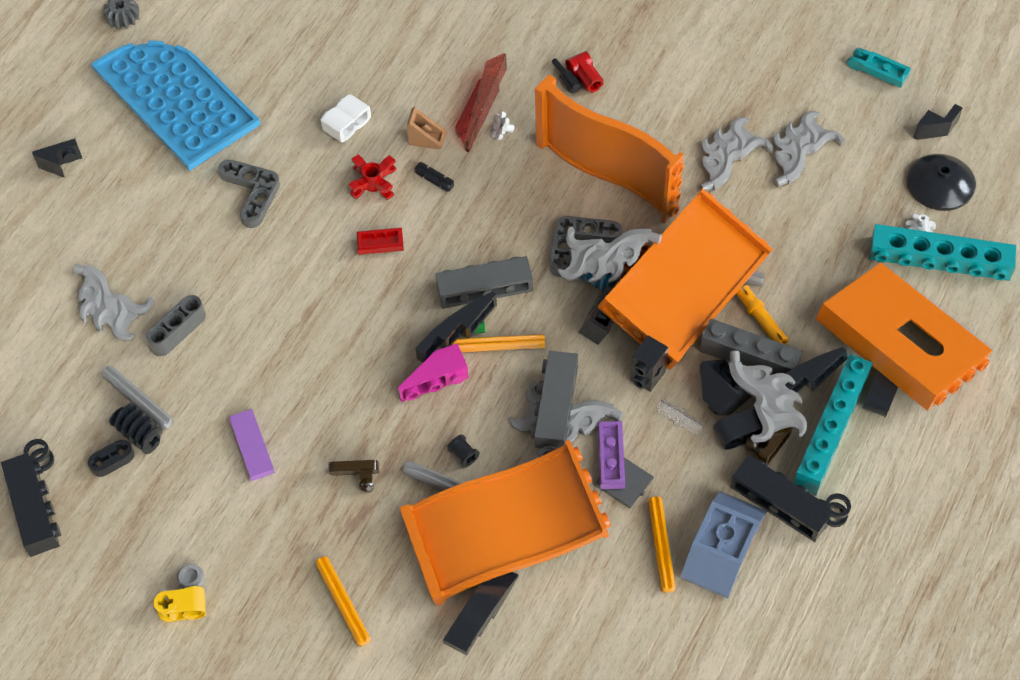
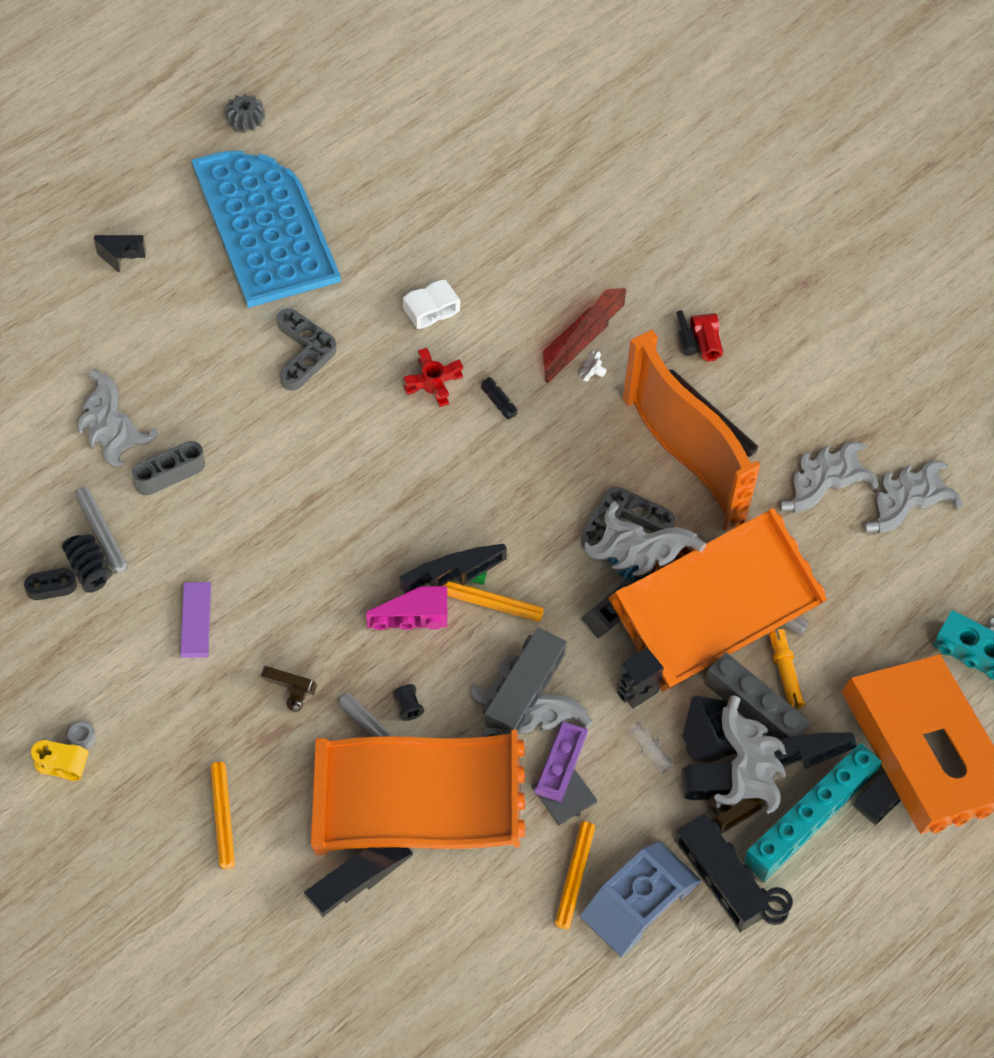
camera: 15 degrees right, 0 degrees up
red plate [356,227,404,255] -> none
medium nougat slope [406,107,447,149] -> none
dark grey brick [435,256,533,309] -> none

